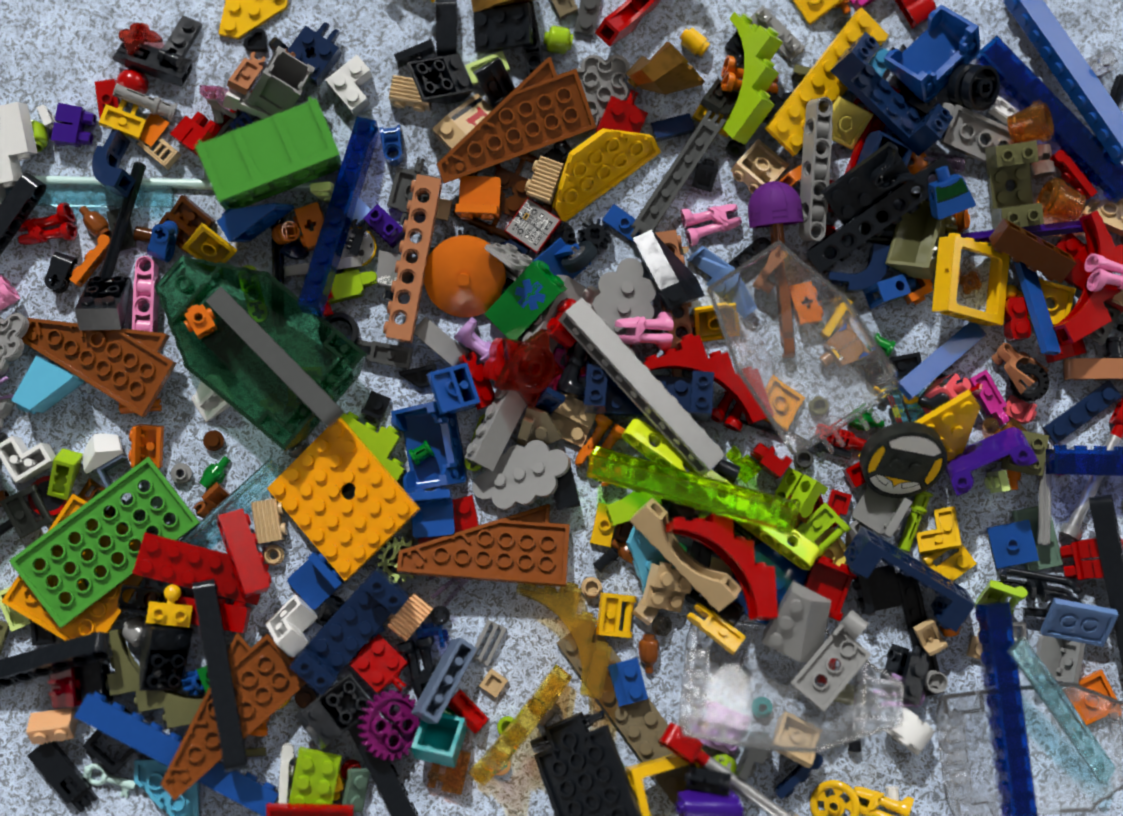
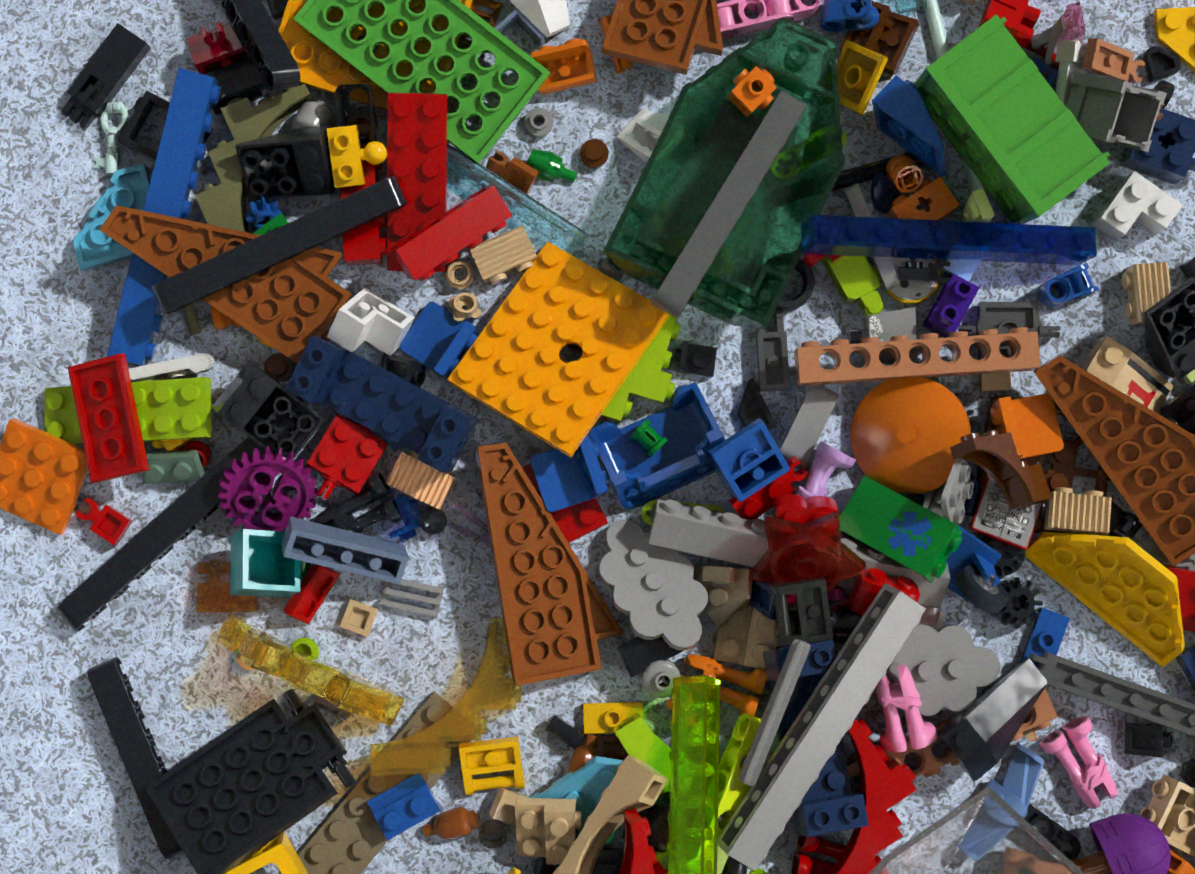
camera: 85 degrees right, 0 degrees up
light nougat brick [26,707,78,745] -> none
yellowish green gear [377,537,414,582] -> none
tan plate [581,577,602,598] -> none
yellow slope [691,302,737,342] -> none
none -> tan plate [449,293,481,322]
none -> light grey head [639,659,681,698]
none -> light grey axle [739,639,811,786]
none -> pearl dark grey plate [769,577,833,647]
none -> reddish brown arch [950,430,1052,510]

